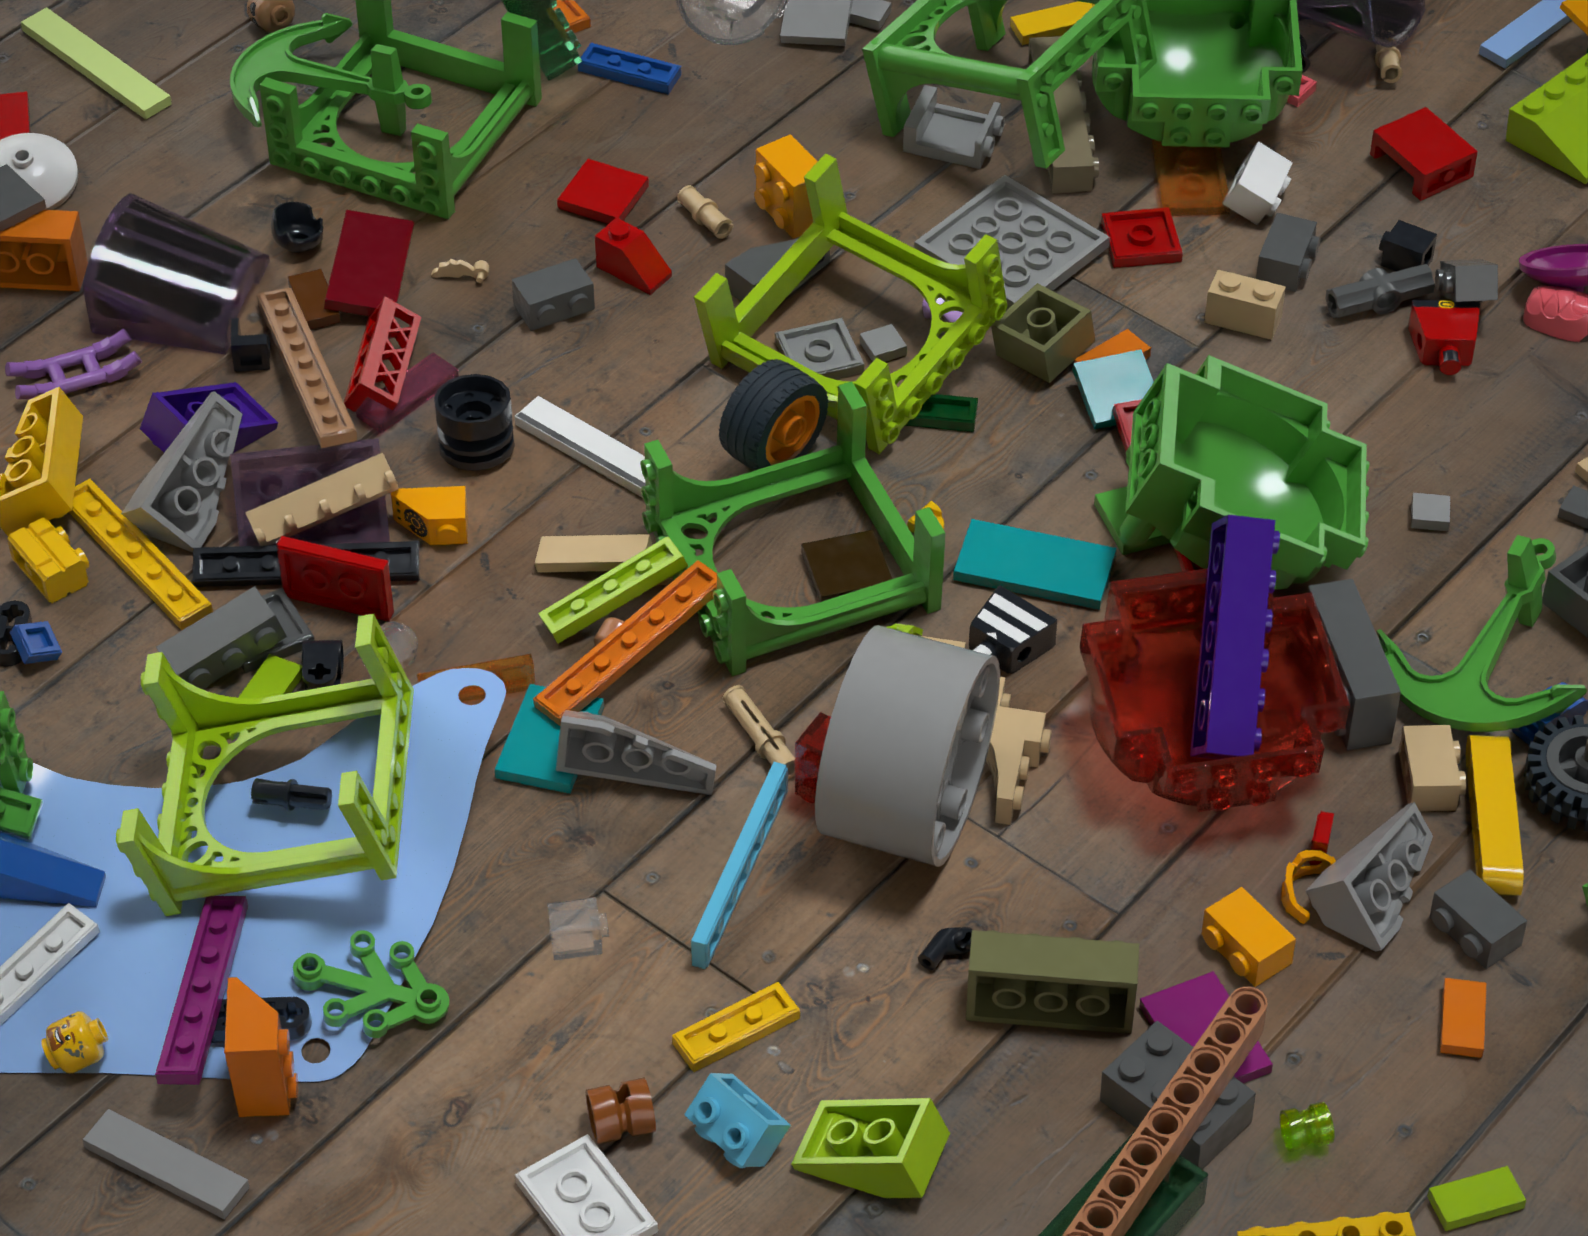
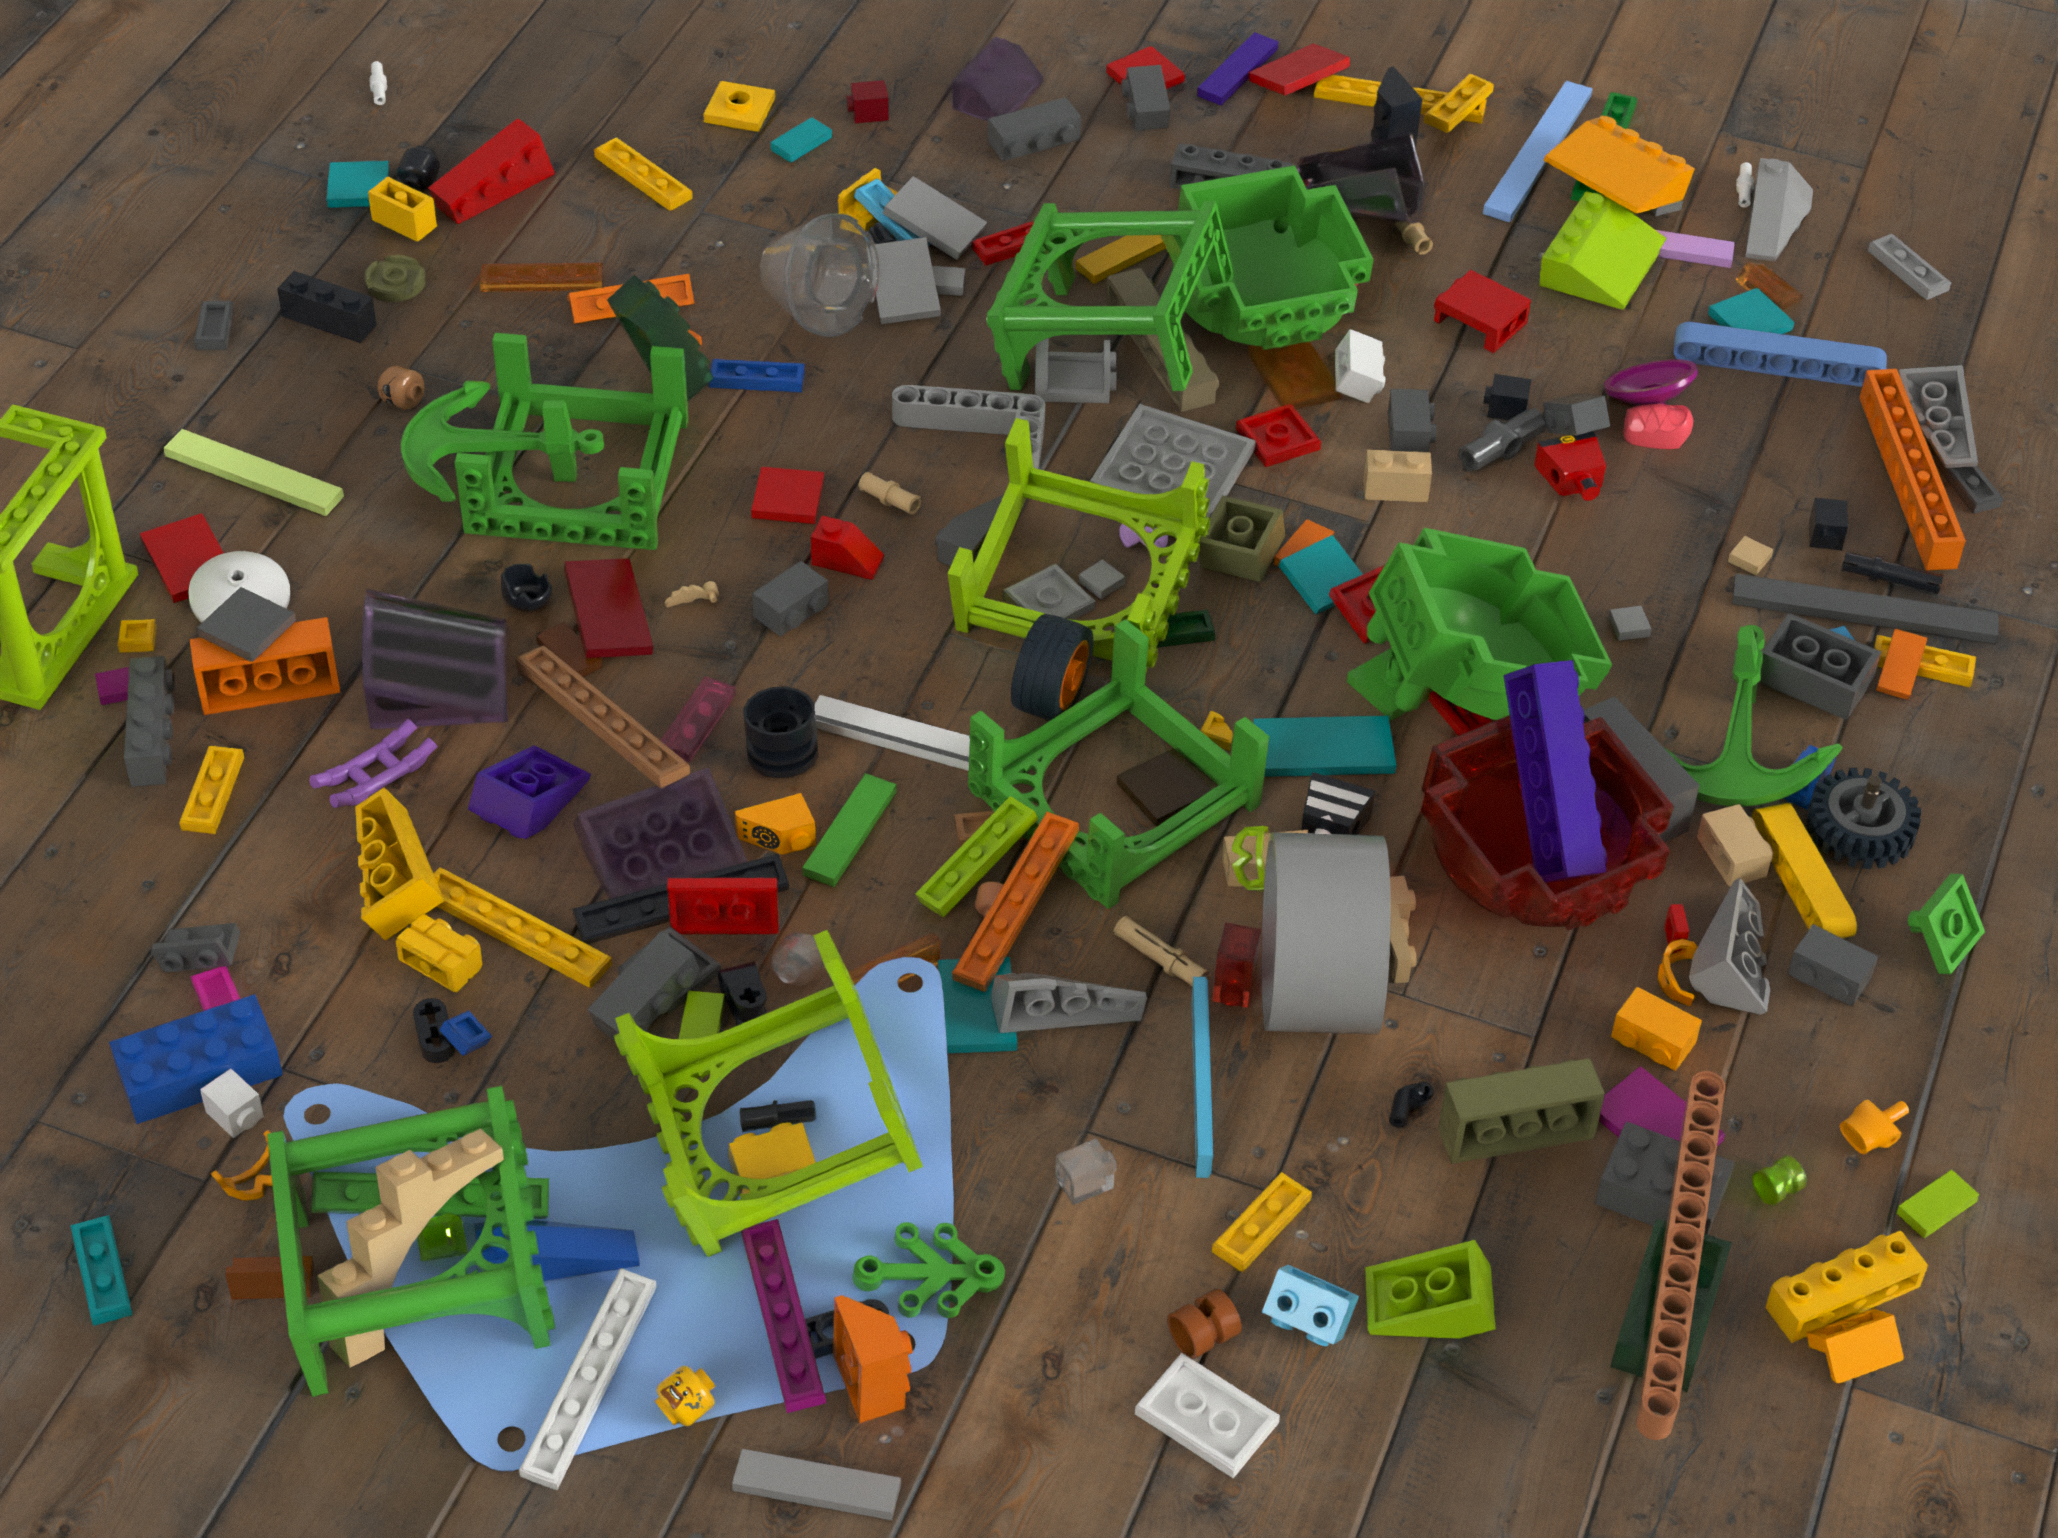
camera: 20 degrees left, 0 degrees up
light grey wedge [121,391,242,552] -> none
black panel [231,318,271,372] -> none
tan hinge [245,453,399,546] -> none
red fence [344,296,421,412] -> none
tan tile [535,534,652,572] -> none
light orange brick [754,134,818,239] -> none
orange tile [1440,978,1487,1058] -> none
none -> yellow brick [728,1122,816,1194]
none -> bright green tile [802,773,897,887]
none -> light grey beam [892,385,1045,469]
none -> light orange piece [1839,1100,1909,1154]

